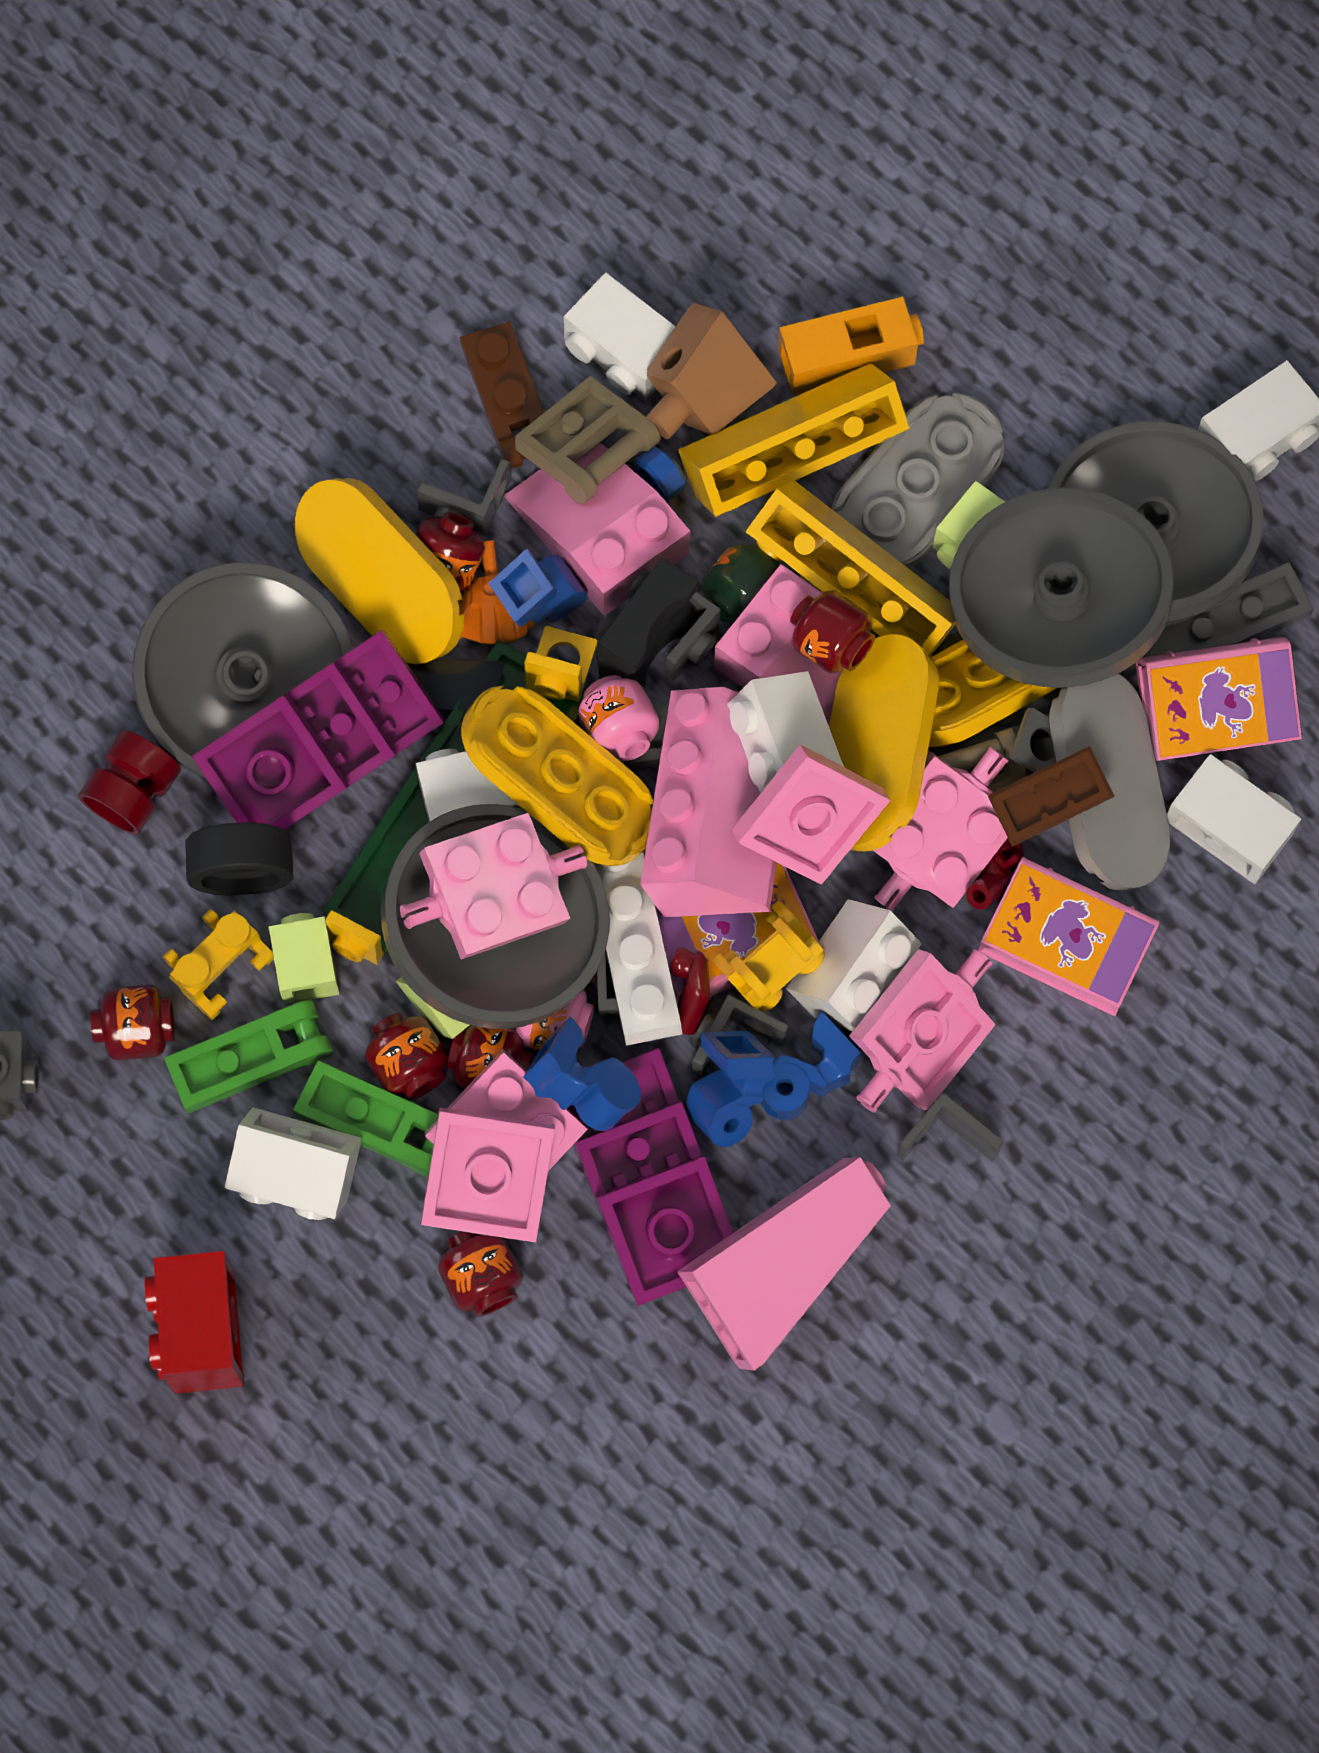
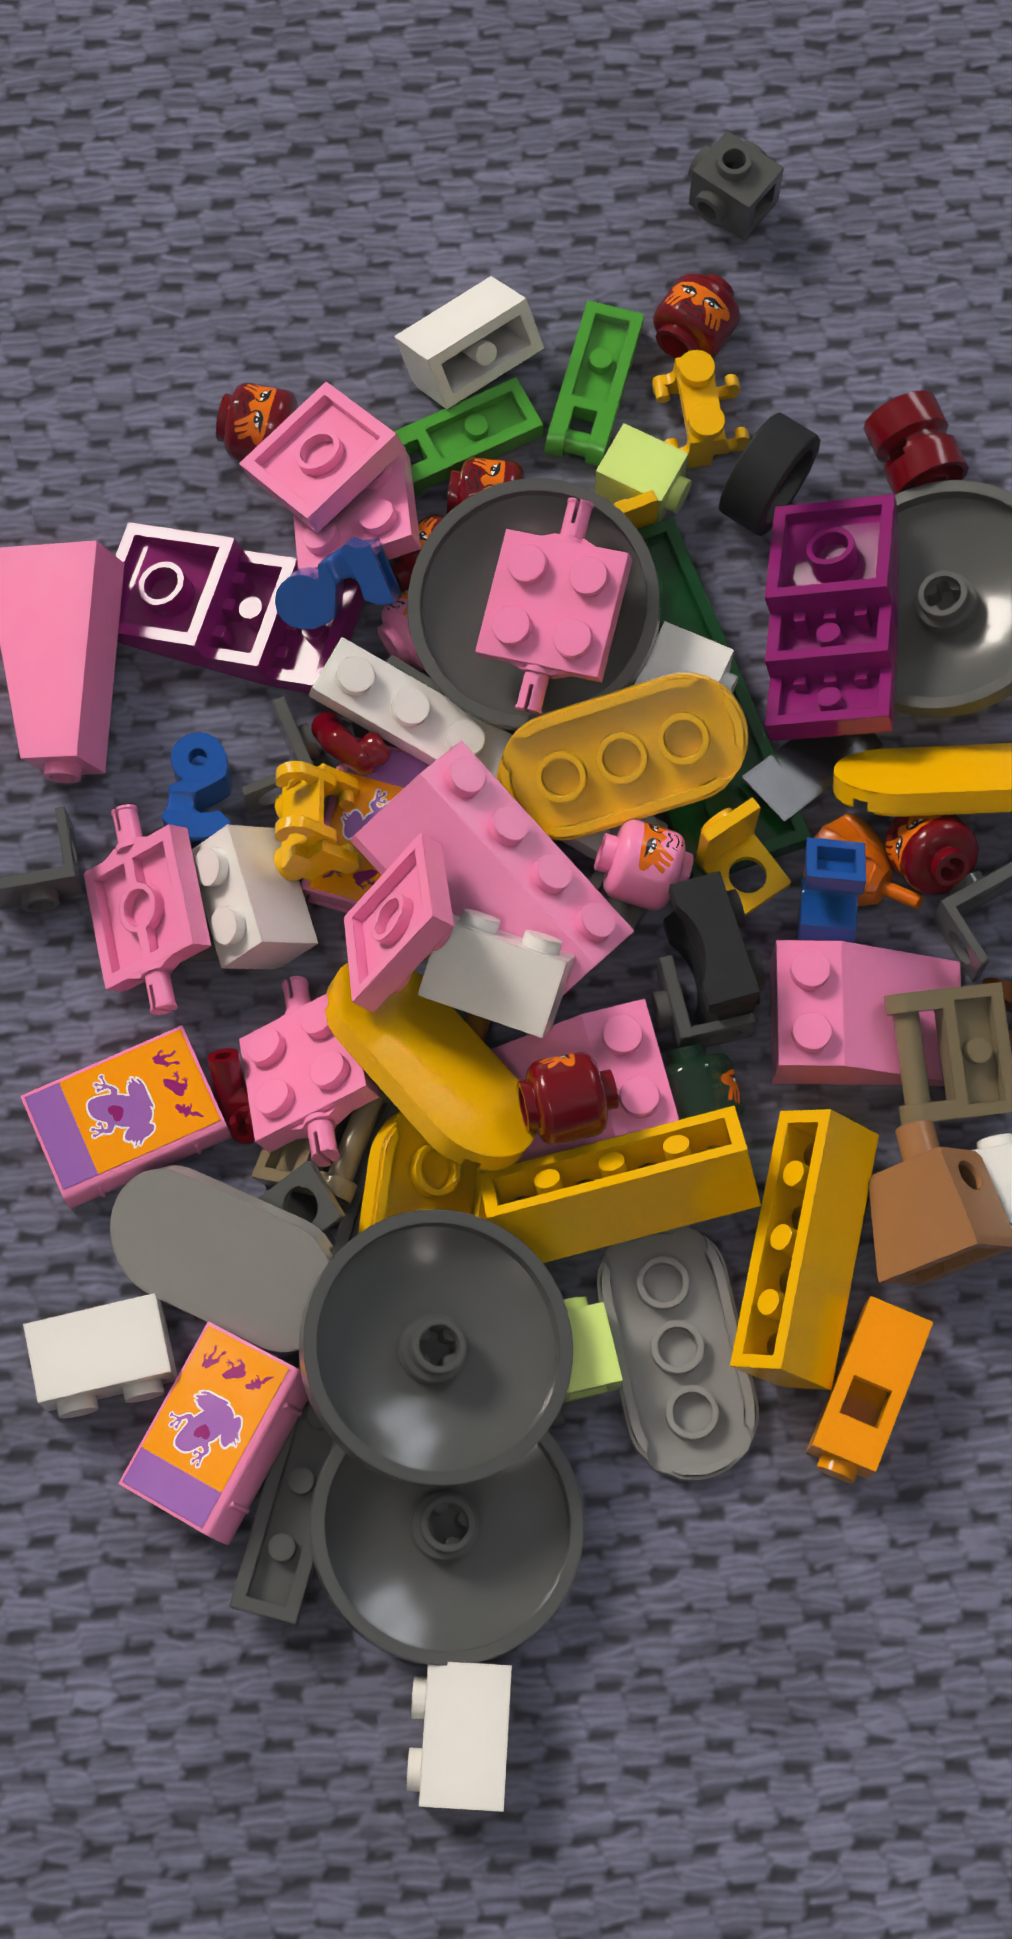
camera: 130 degrees right, 0 degrees up
red brick [144,1251,244,1394] -> none
blue tile [635,446,685,503] -> none
blue leg [686,1031,776,1147] -> none
reddish brown plate [988,746,1115,847] -> none

